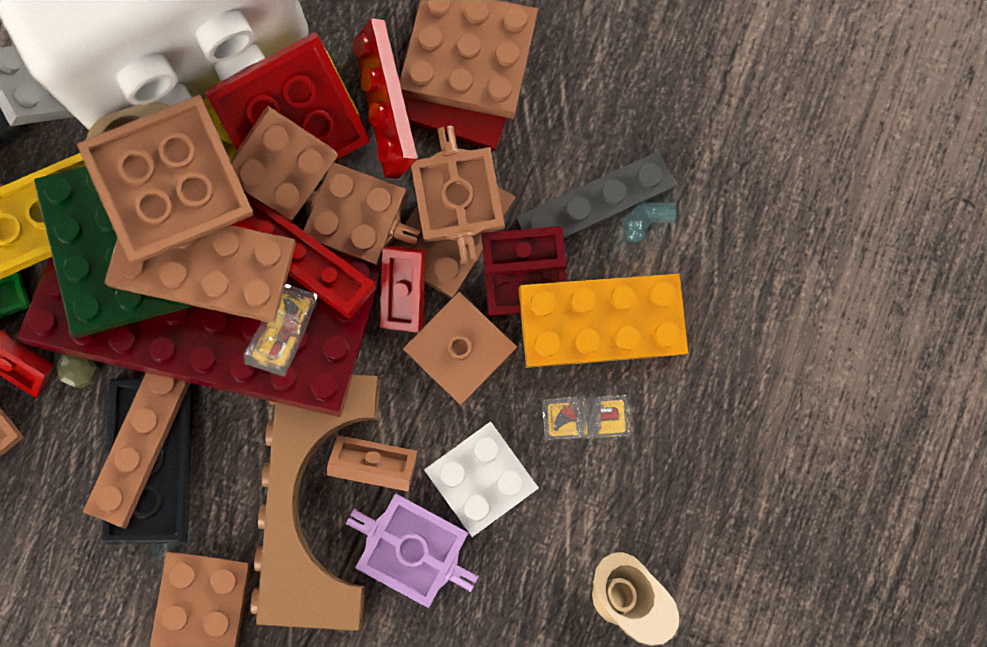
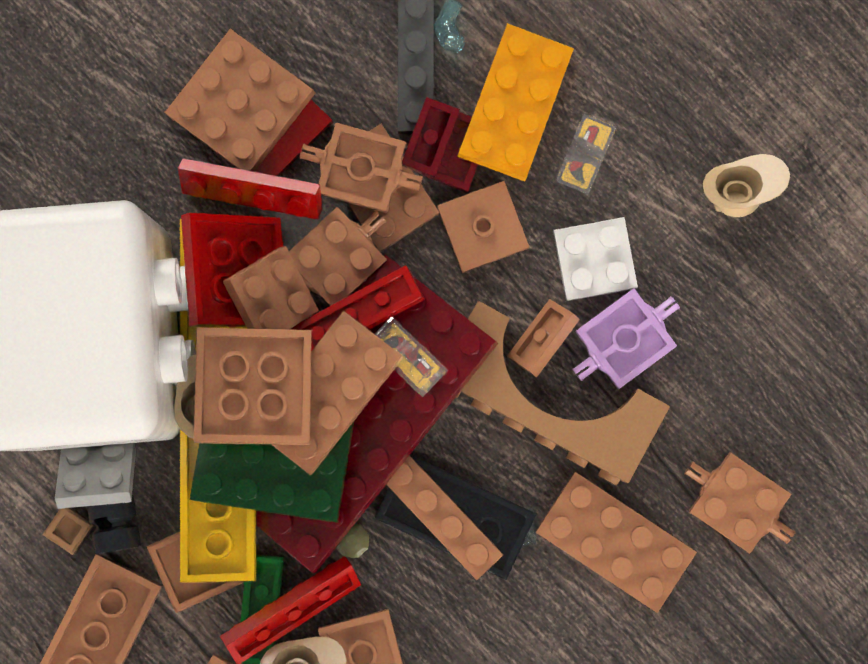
camera: 65 degrees left, 5 degrees up
plate [380,246,426,332] -> none

